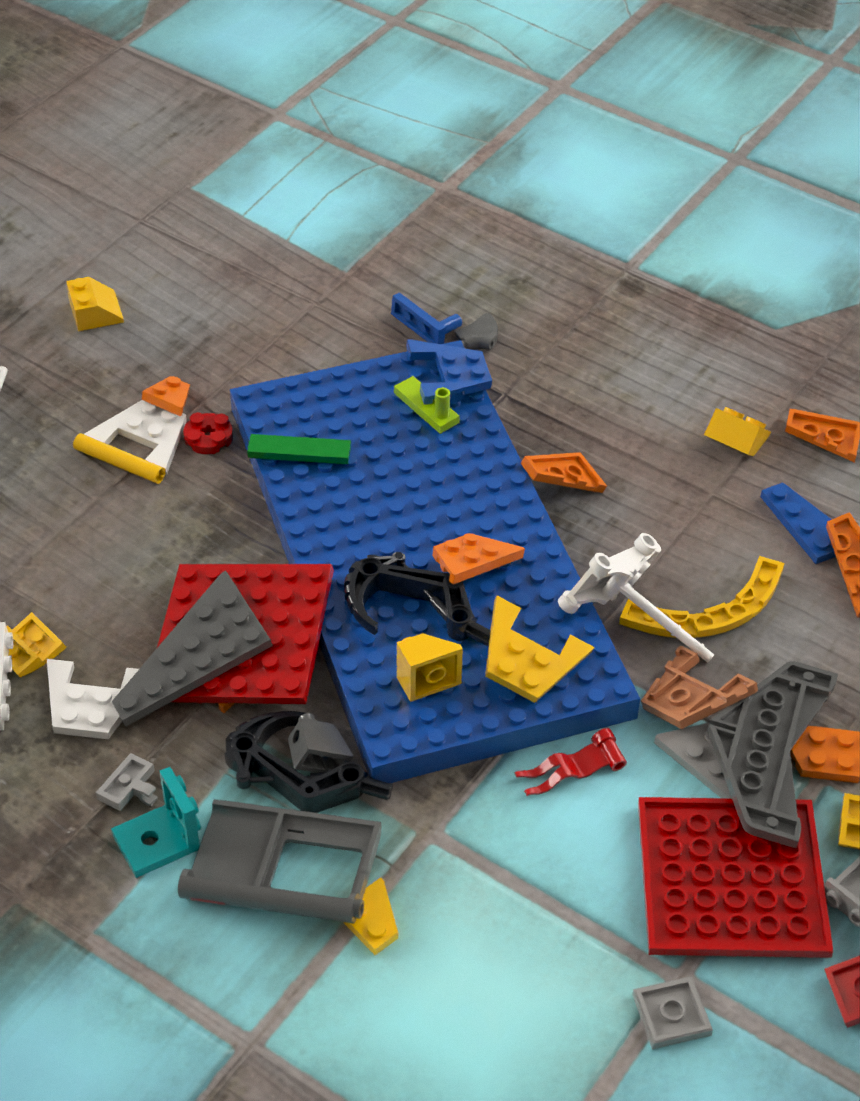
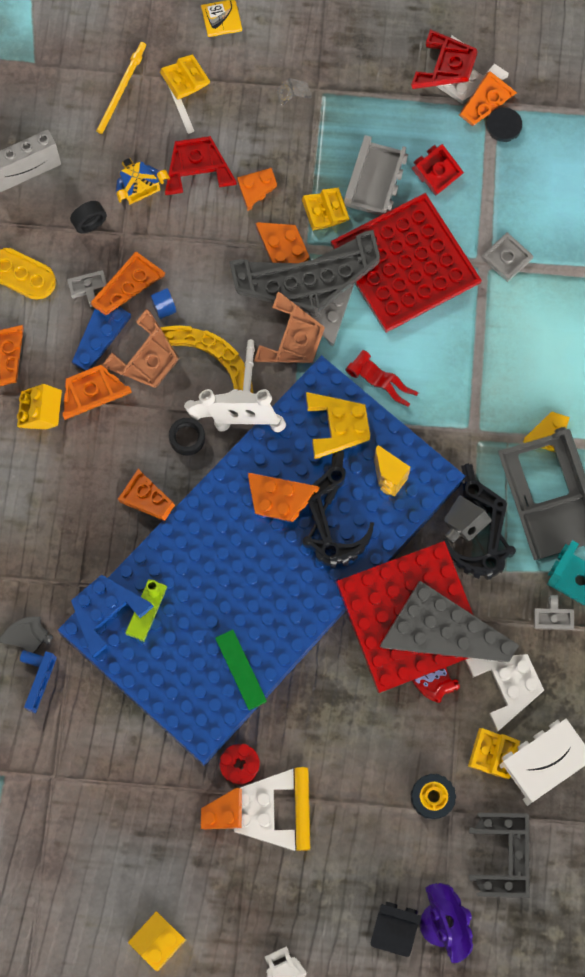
camera: 120 degrees left, 25 degrees up
none -> orange wing [63,365,132,420]
none -> nougat wing [102,309,179,388]
none -> blue brick [151,288,176,319]
none -> black tyre [169,418,205,456]
none -> black wheel [411,774,456,820]
none -> red arm [412,667,460,703]

